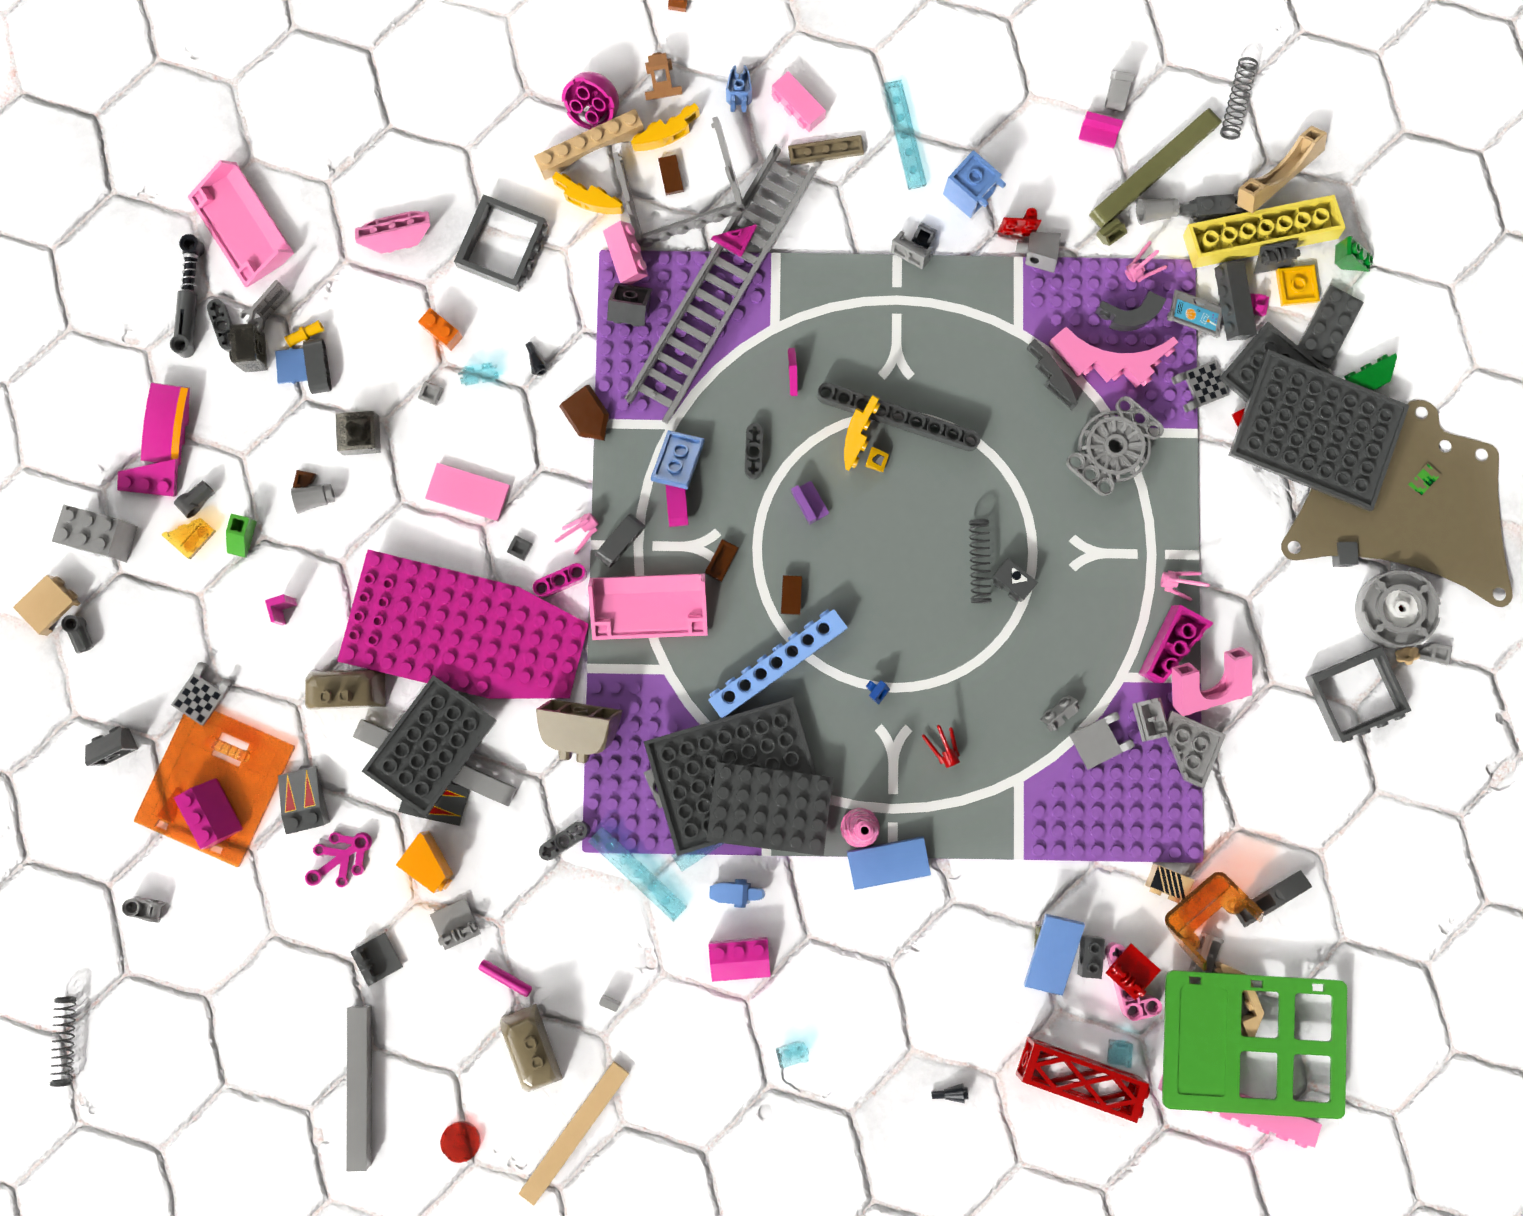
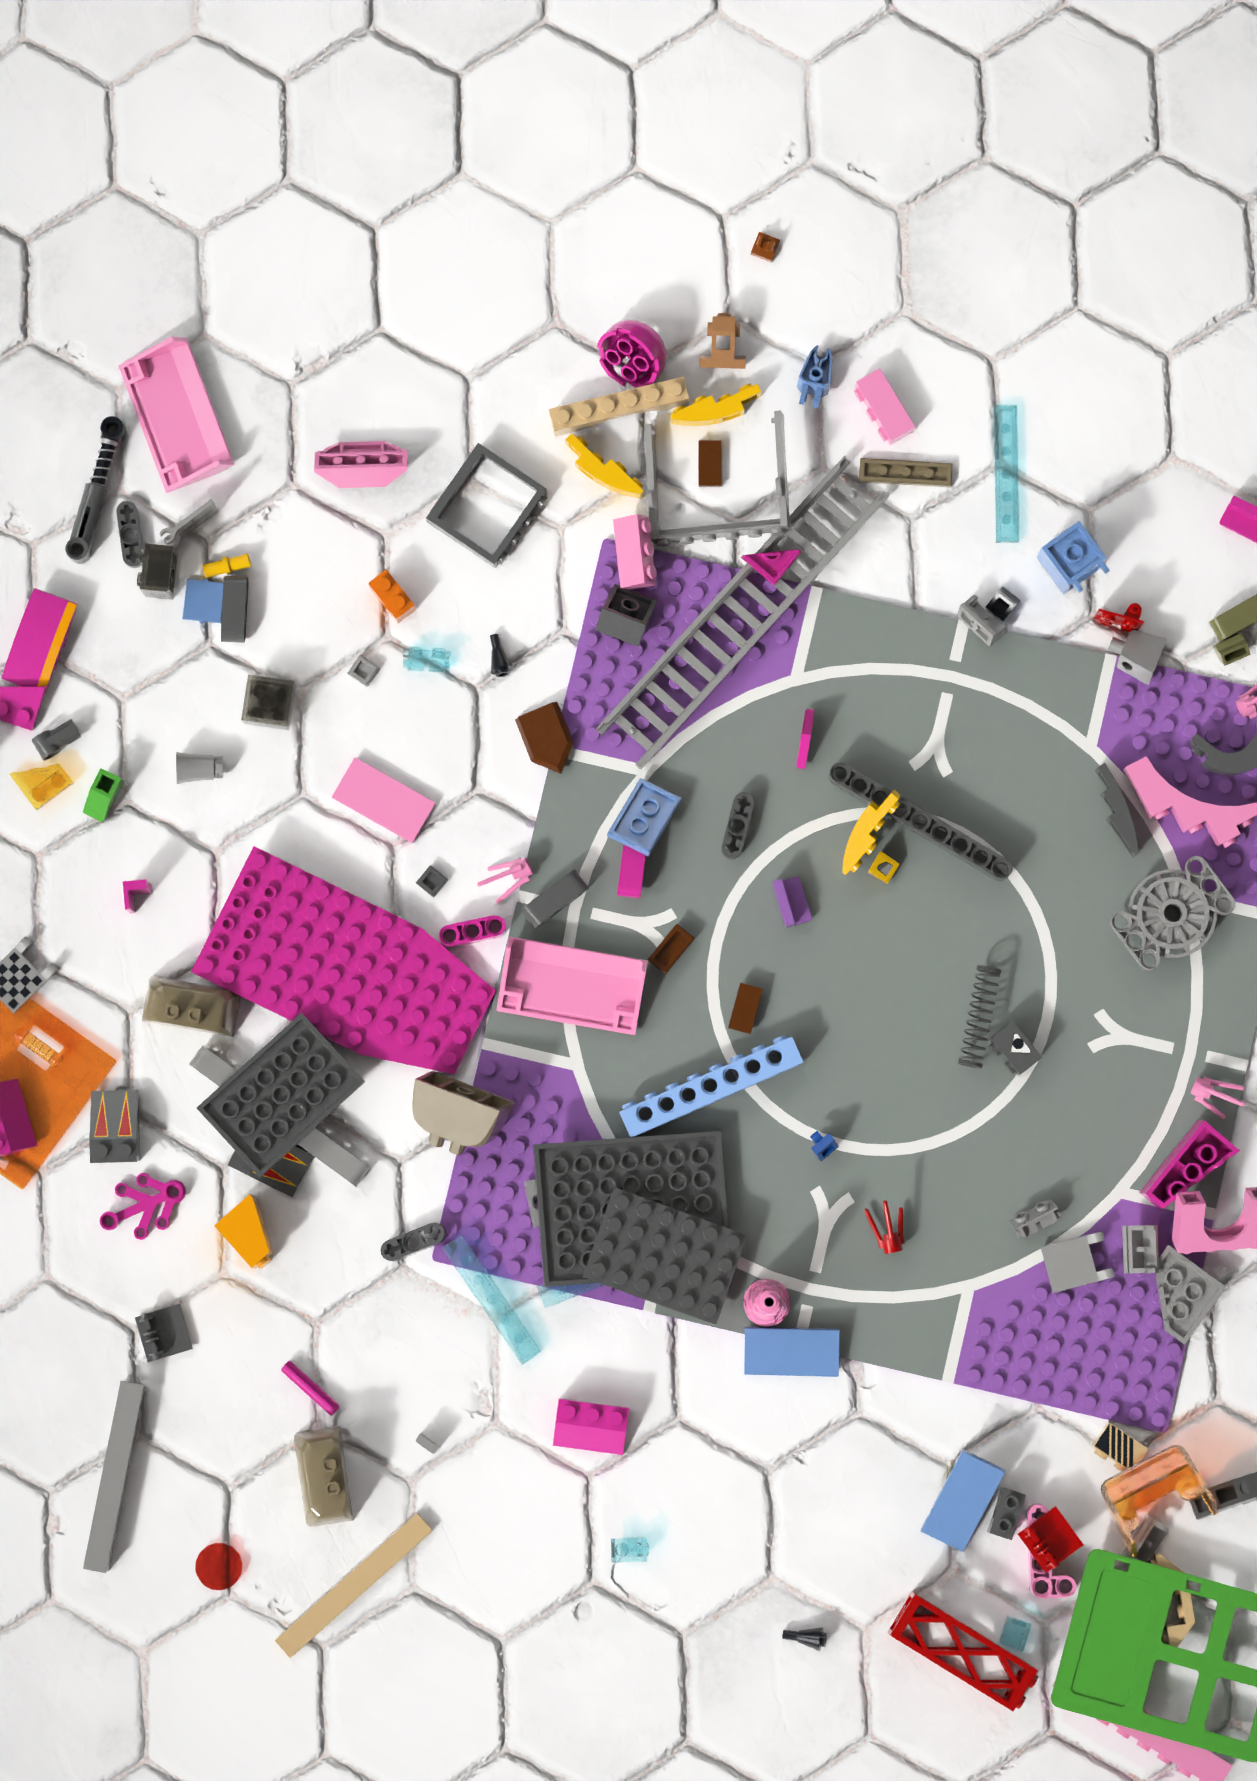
camera: 15 degrees right, 0 degrees up
reddish brown tile [292,470,317,488] -> none
light grey hinge [429,898,481,950] -> none
medium blue hinge [709,879,765,908] -> none

